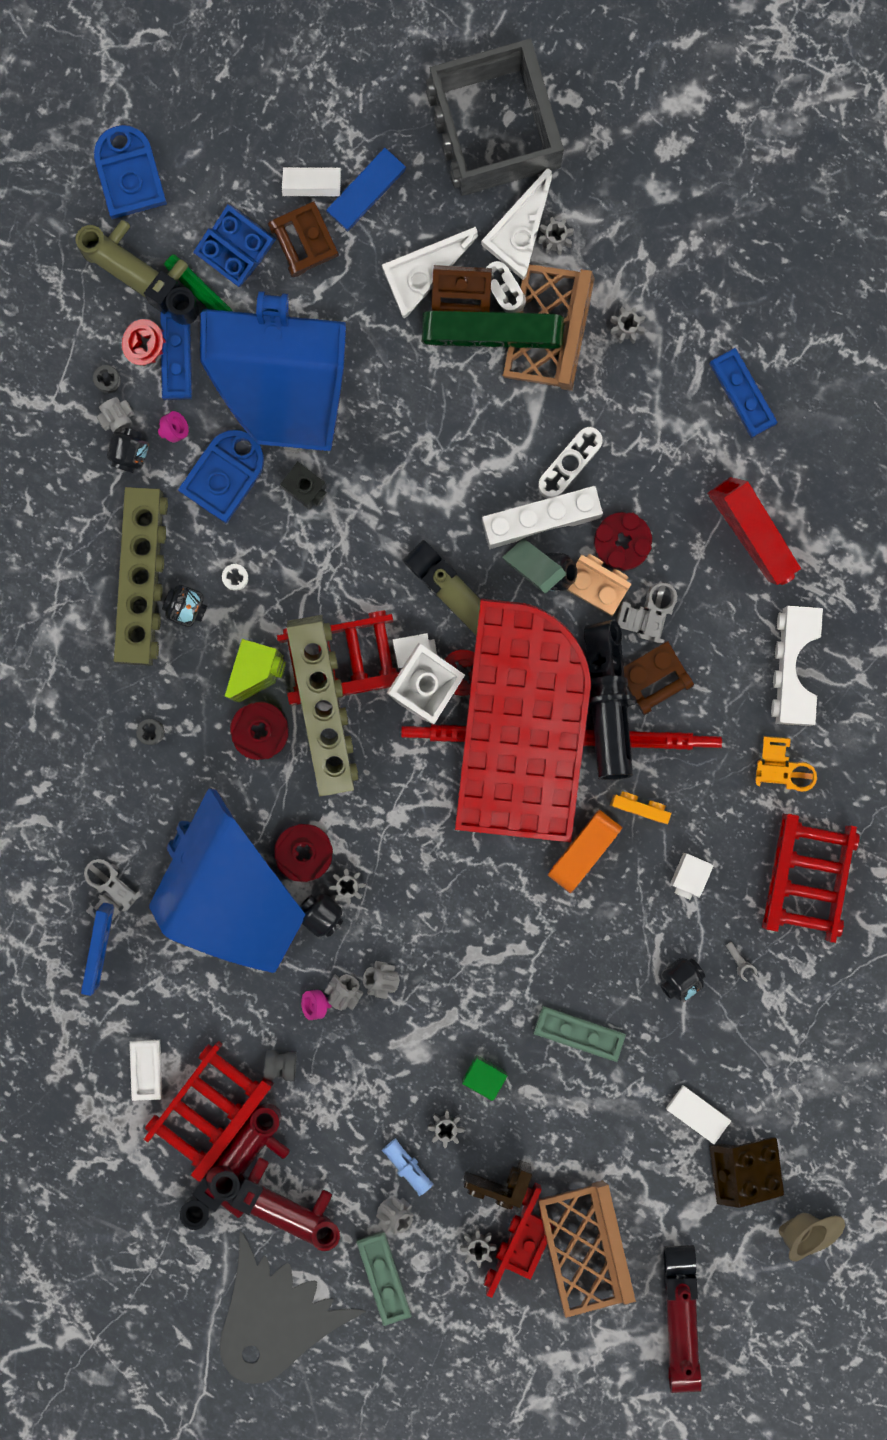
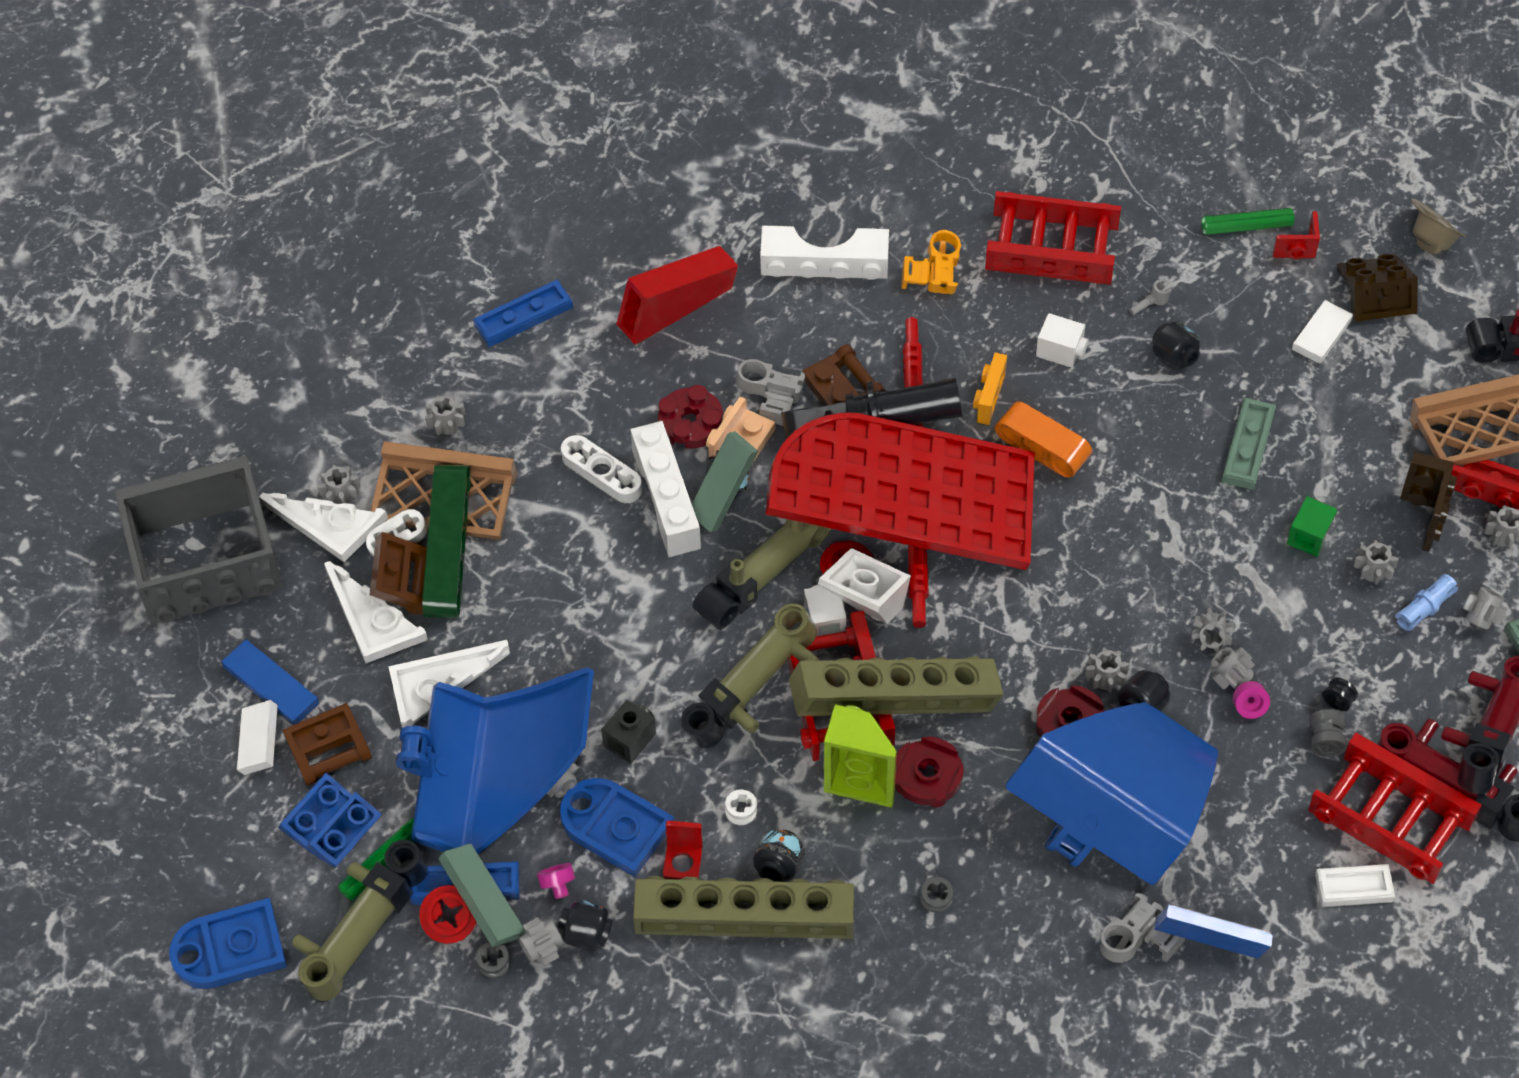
camera: 90 degrees left, 30 degrees down
none -> white wing [389,640,510,728]
none -> sand green tile [438,843,525,947]
none -> red bracket [663,820,703,880]
none -> olive piece [681,603,819,748]
none -> green axle [1201,208,1295,235]
none -> red bracket [1273,211,1320,259]
none -> black bush [1322,677,1359,711]

